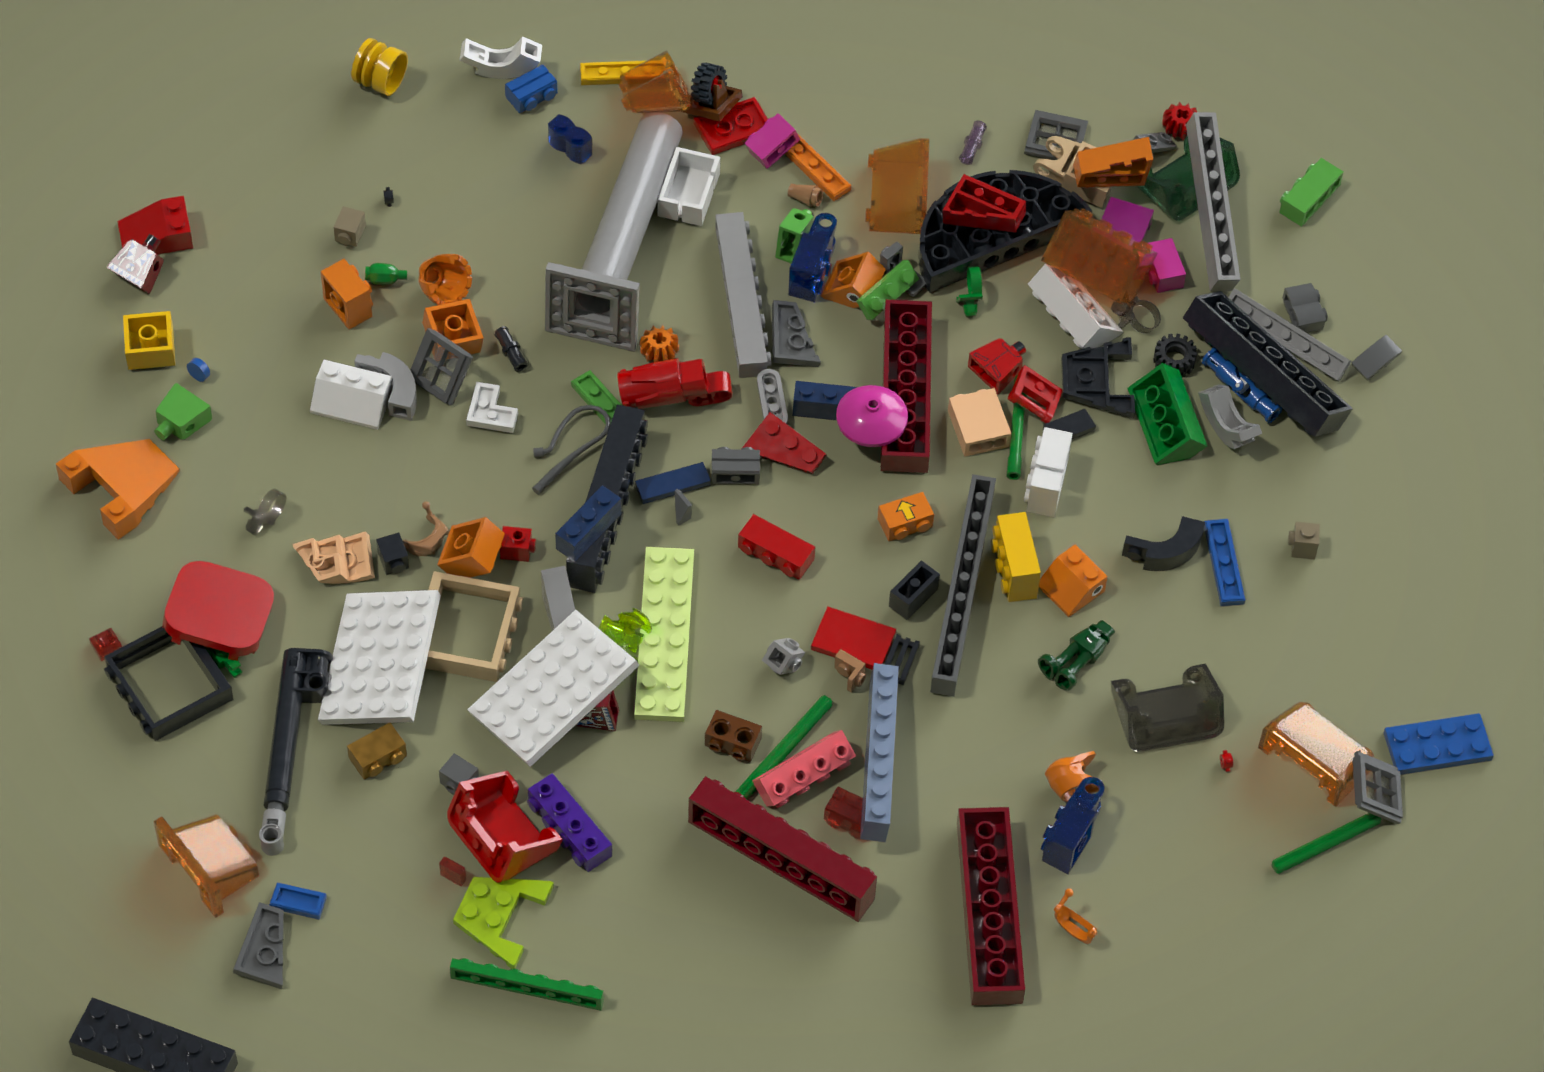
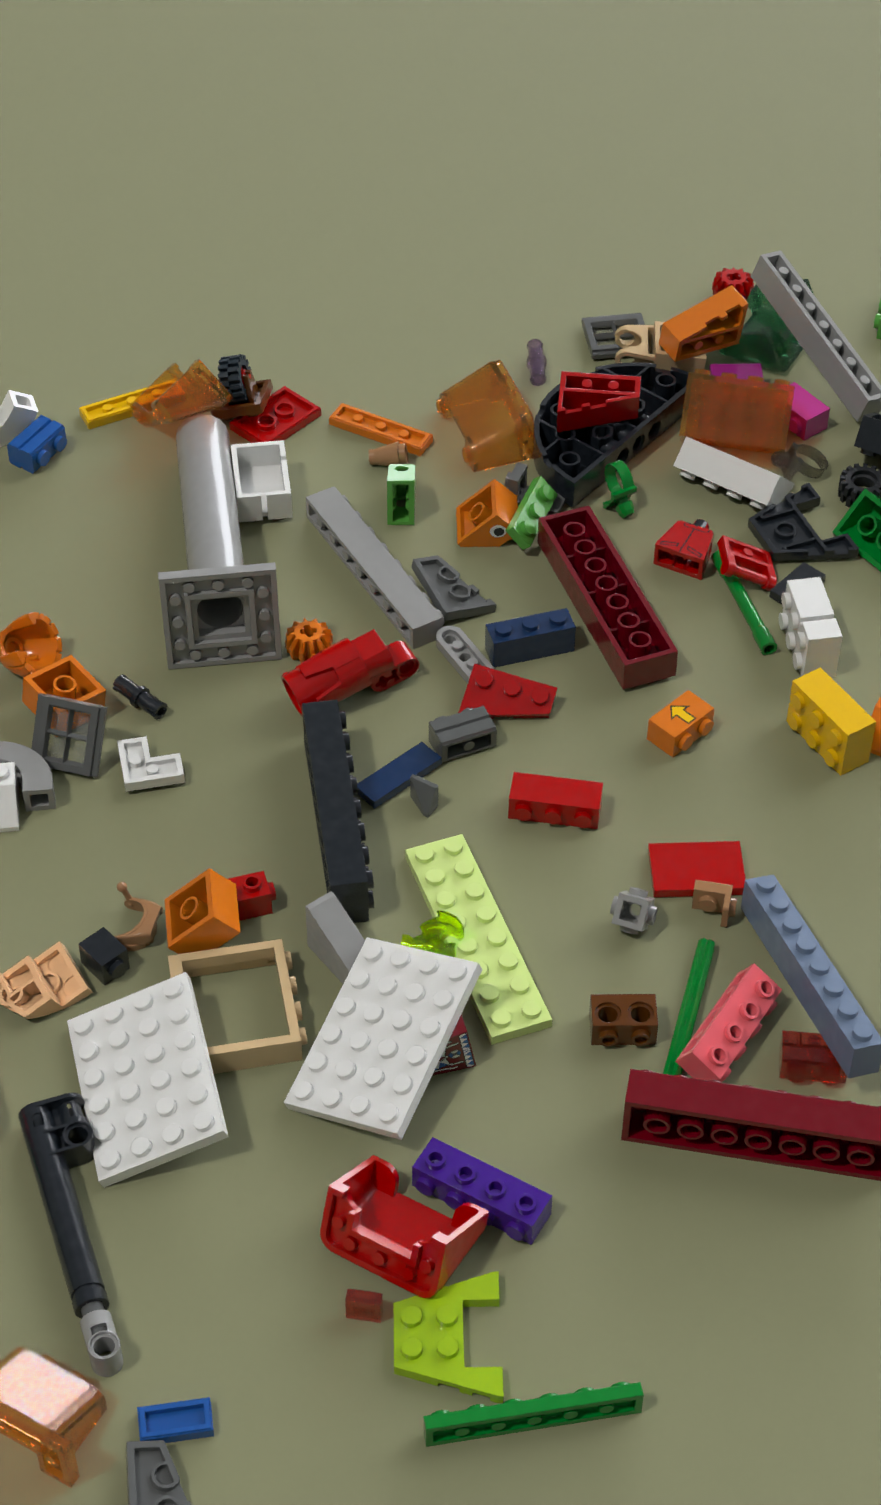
camera: 20 degrees left, 10 degrees down
pearl gold piece [347,722,407,780] -> none
dark grey brick [439,753,479,795] -> none
dark grey piece [532,405,610,495] -> none
clear blue brick [548,114,592,164] -> none
dark blue brick [555,485,621,562] -> none
bright green tile [571,370,621,425] -> none
dark pink brick [745,113,800,169] -> none
clear blue brick [788,213,837,303] -> none
dark pink dish [836,385,908,447] -> none
black tile [885,634,920,685] -> none
black brick [889,560,940,620] -> none
dark grey brick [930,474,996,697] -> none
light nougat brick [948,388,1011,457] -> none

